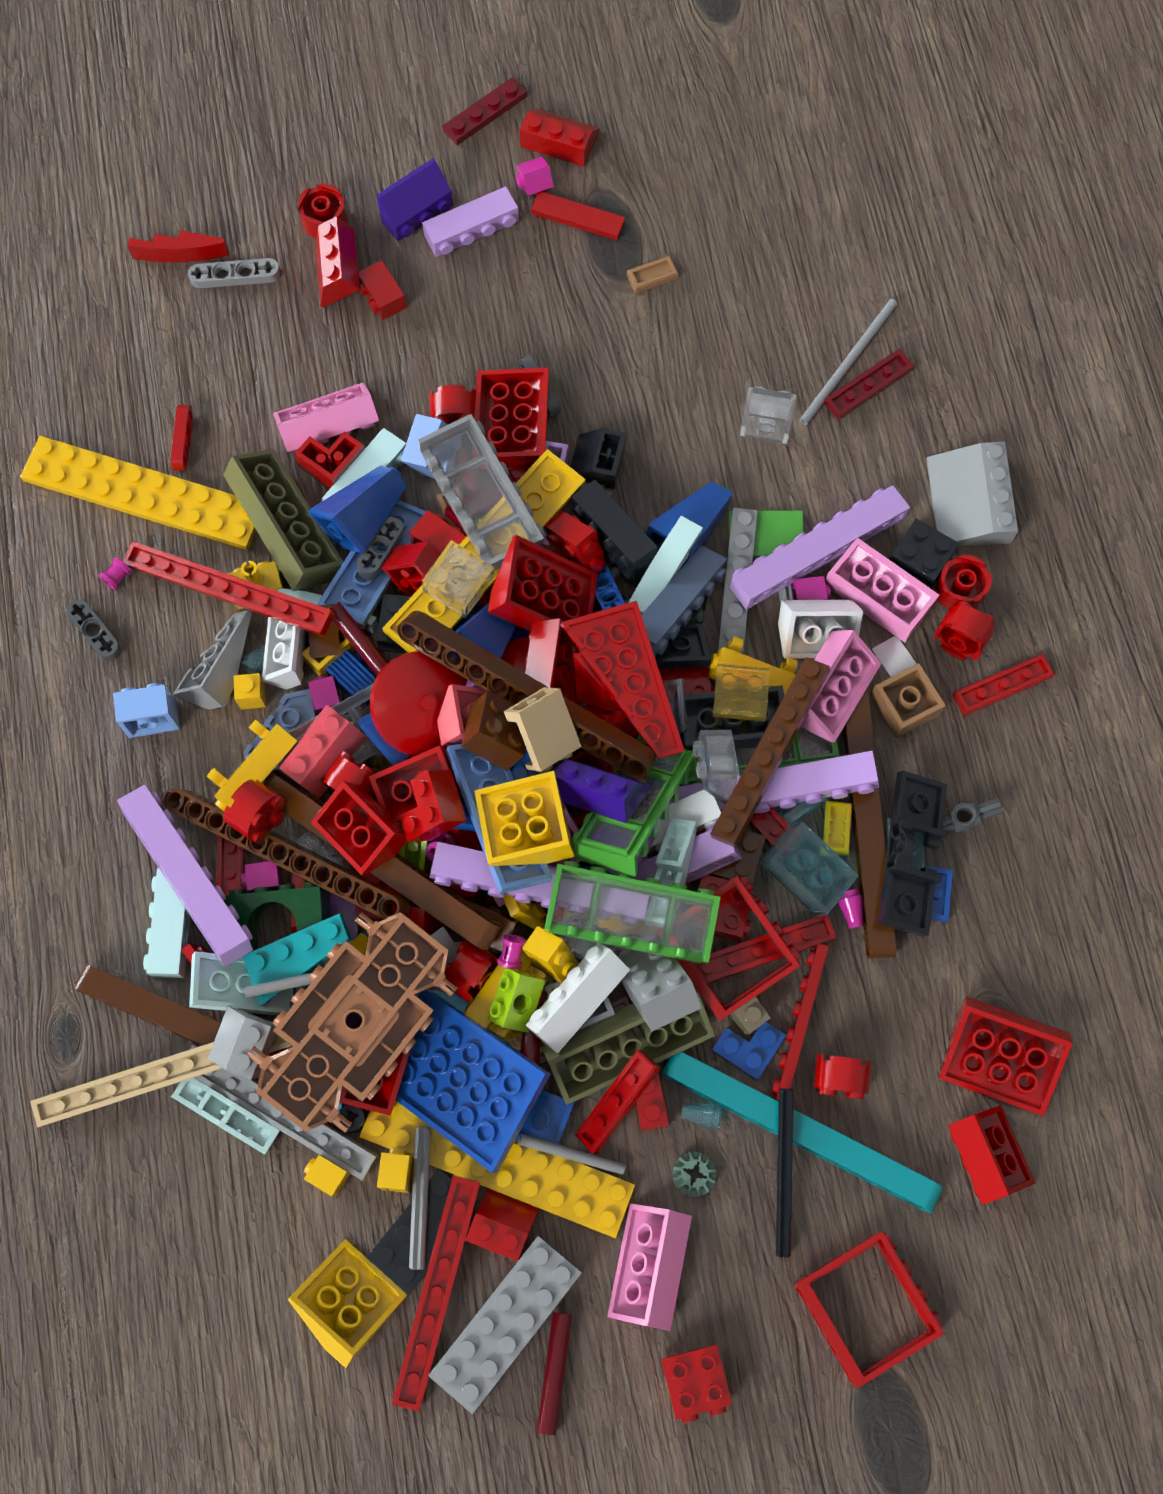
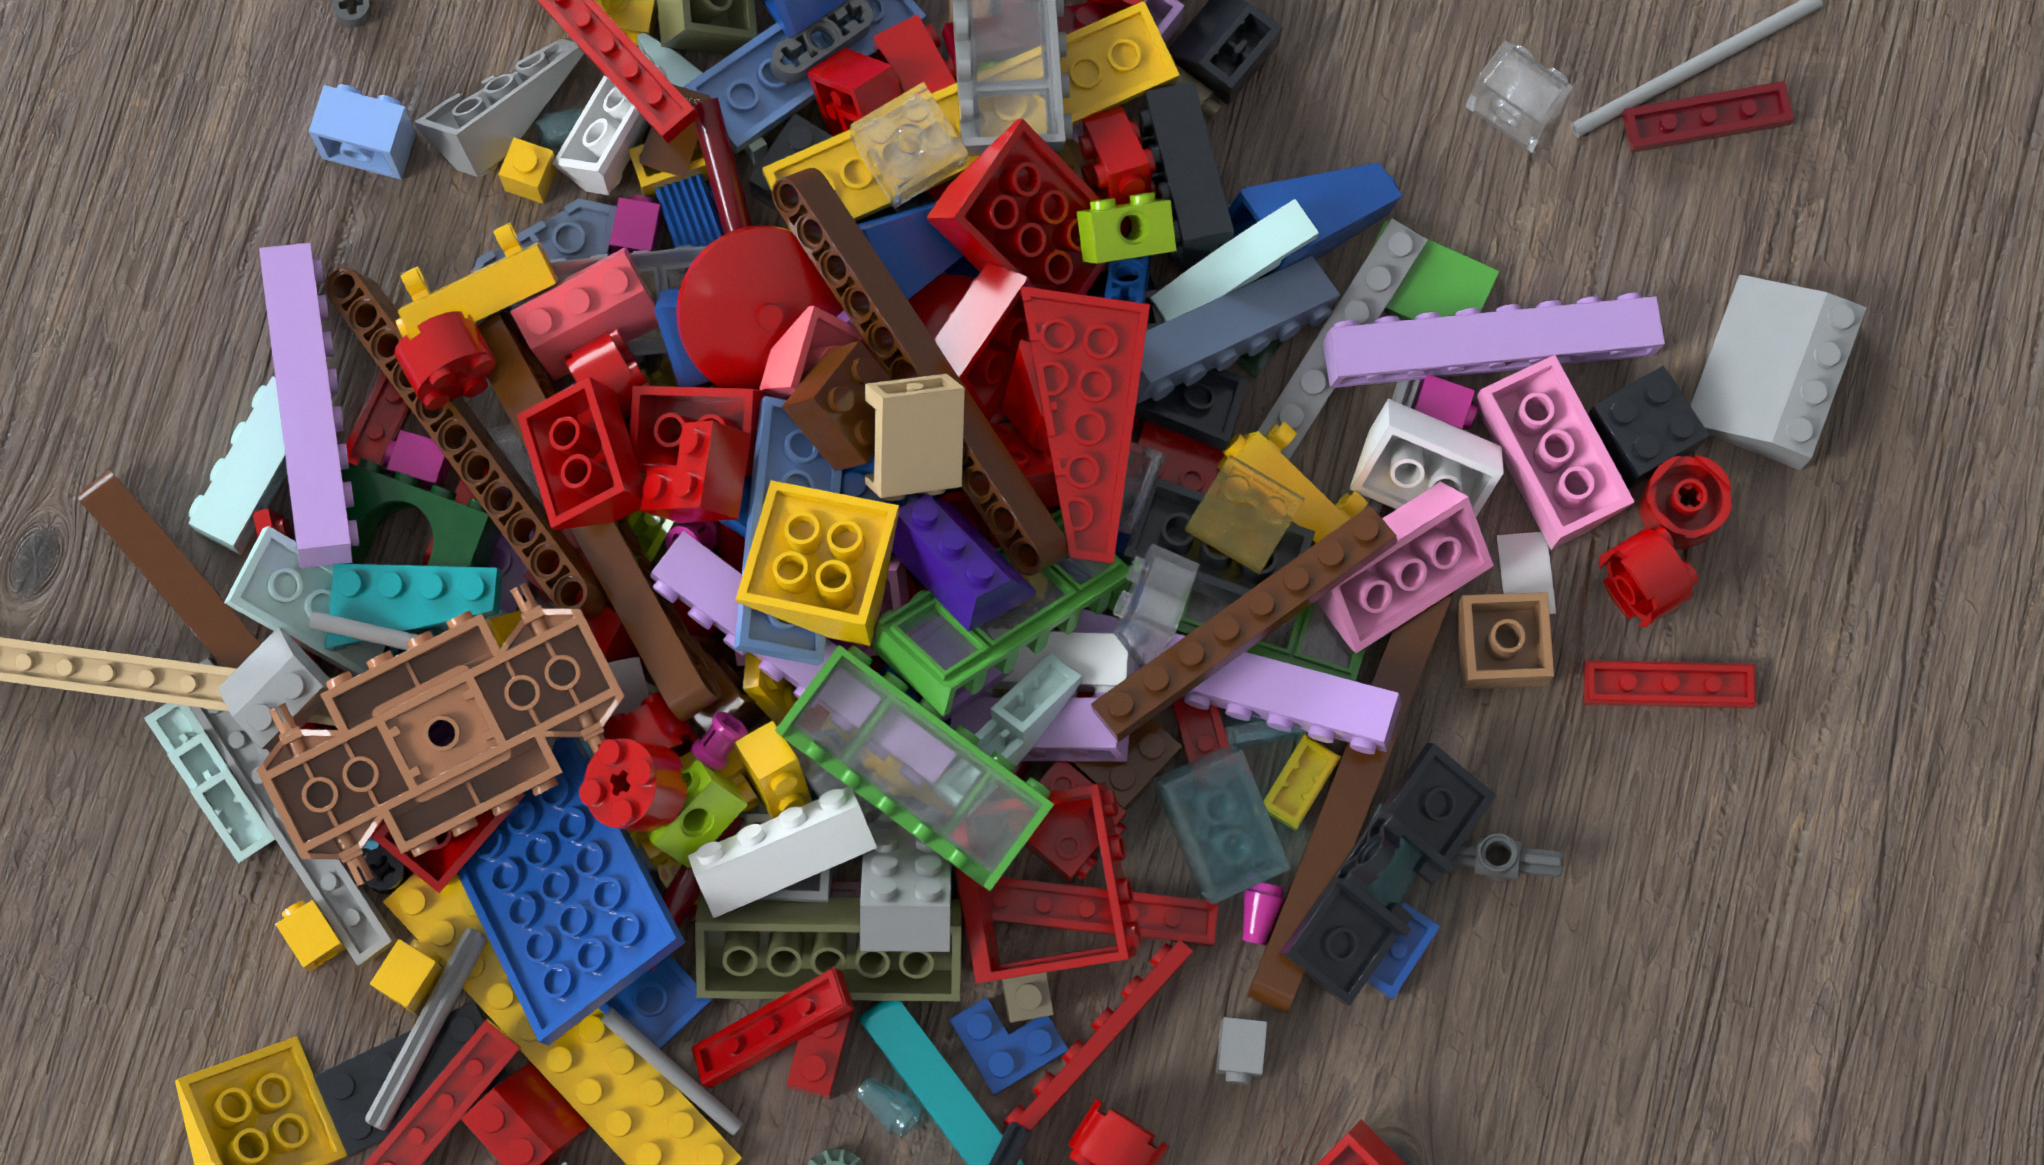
camera: 20 degrees right, 5 degrees up
none -> red brick [579,739,687,832]
none -> lime brick [1077,192,1176,264]
none -> light grey brick [1215,1017,1267,1085]

